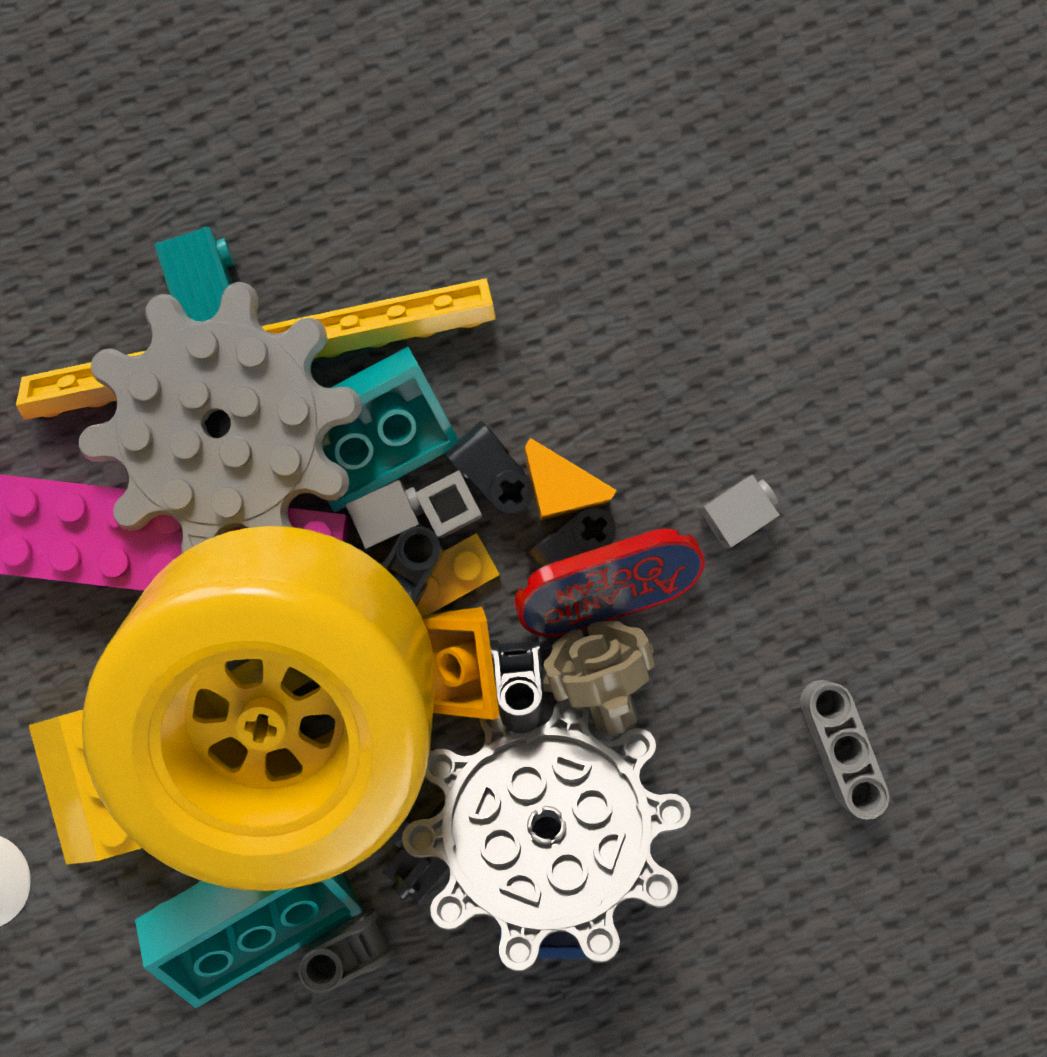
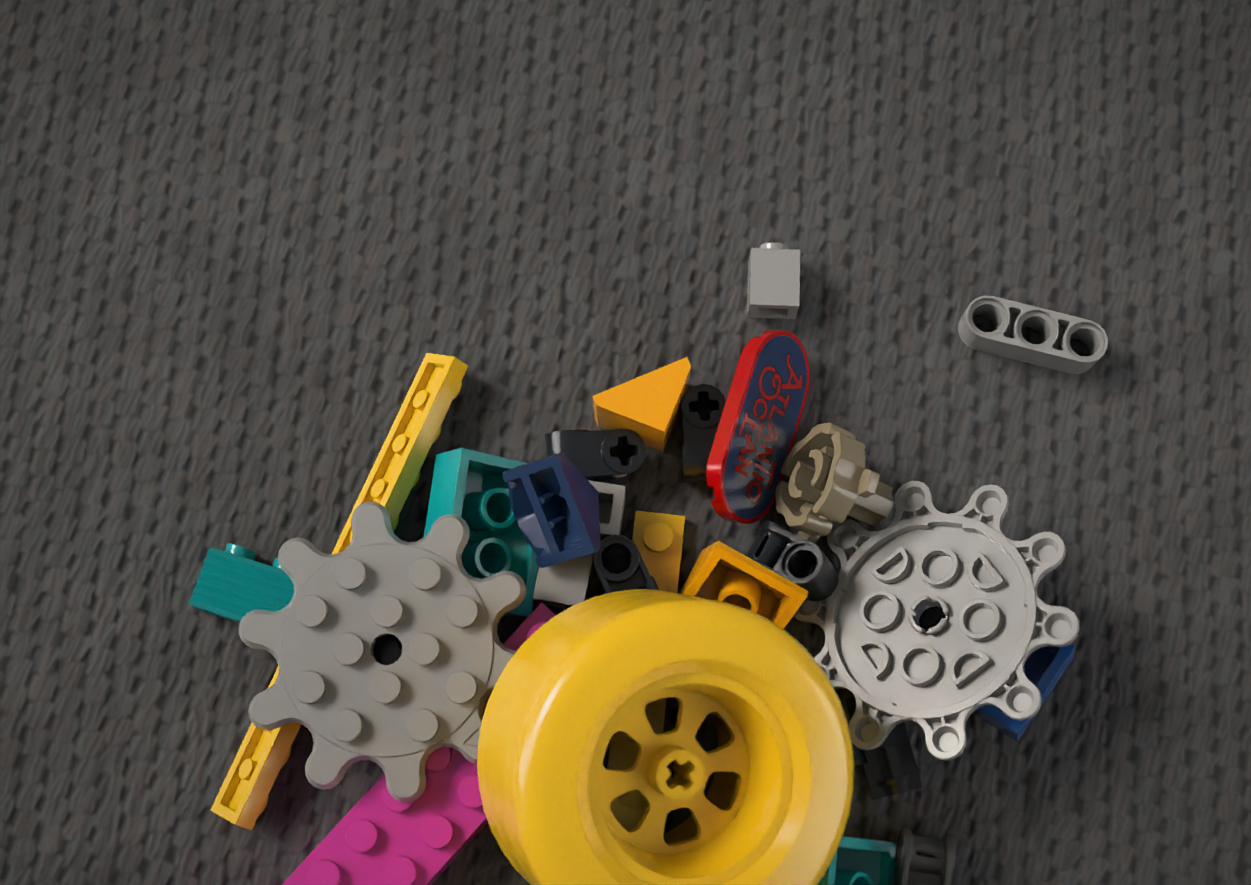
camera: 45 degrees left, 10 degrees down
none -> dark blue slope [503,452,601,568]

